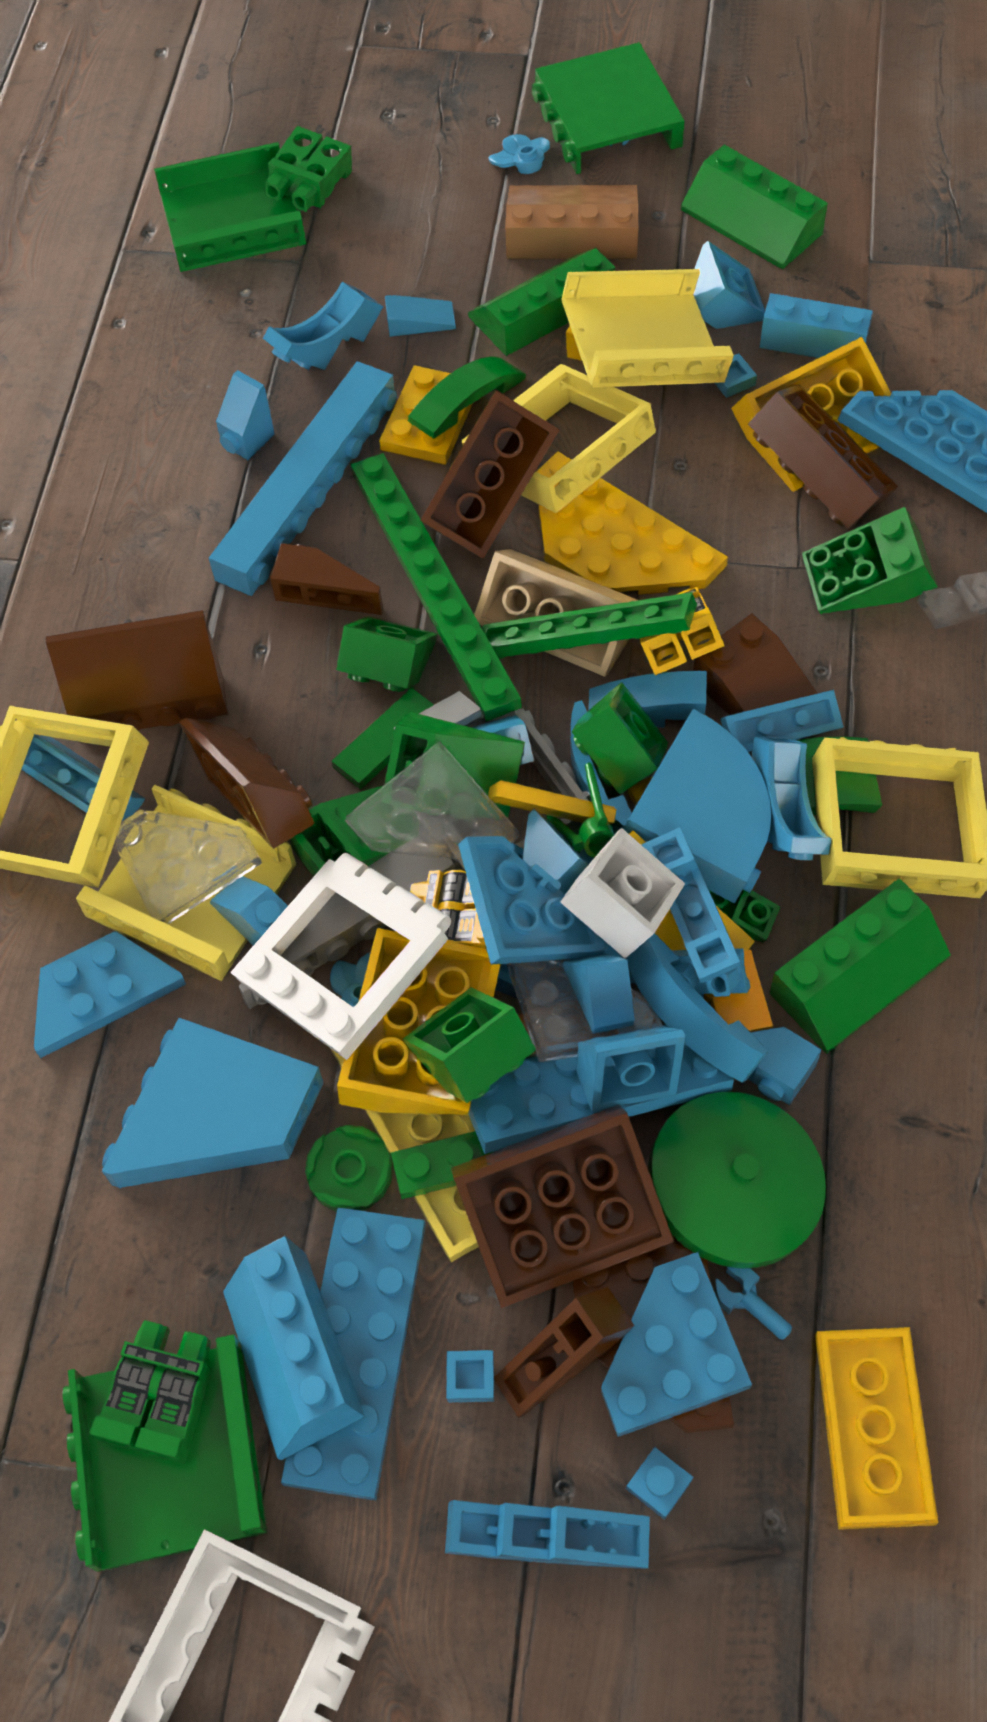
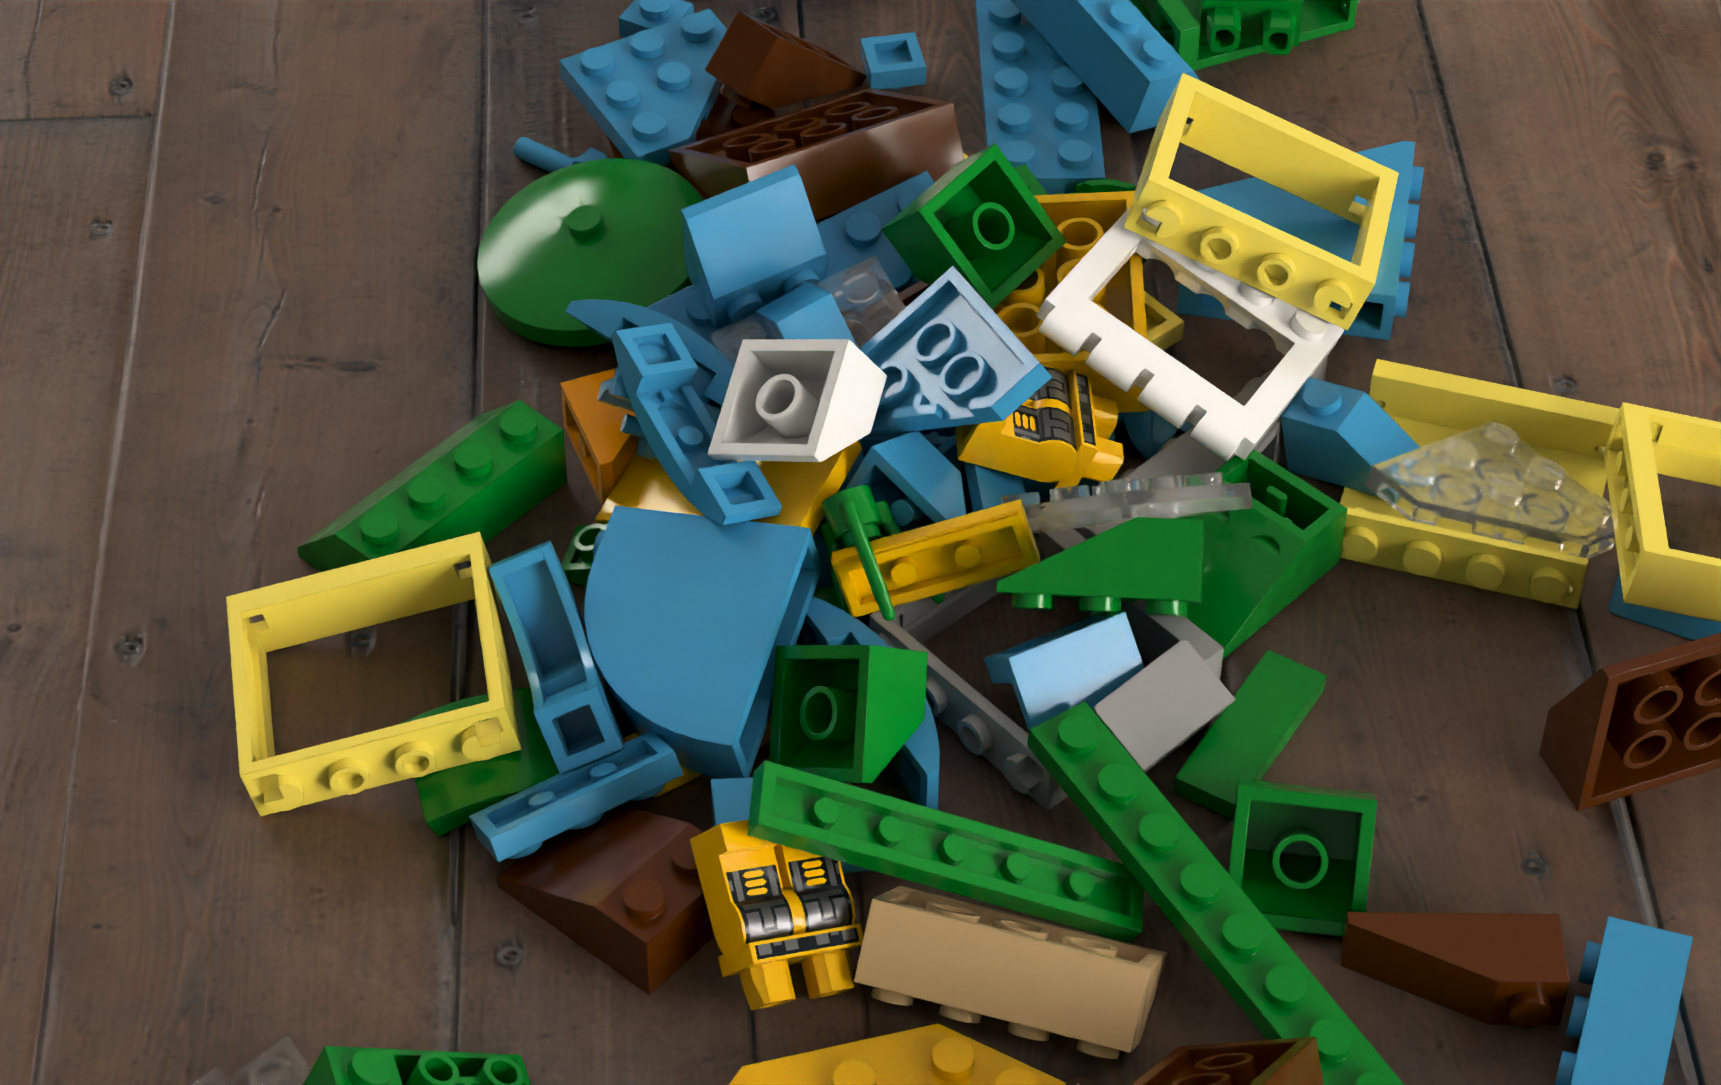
camera: 165 degrees right, 15 degrees down
dark azure wing [34,931,186,1058] -> none
reddish brown slope [179,718,315,849] -> none
dark azure slope [748,1027,821,1106] -> none
yellow tile [815,1327,938,1529] -> none
none -> light yellow window [1124,73,1399,331]

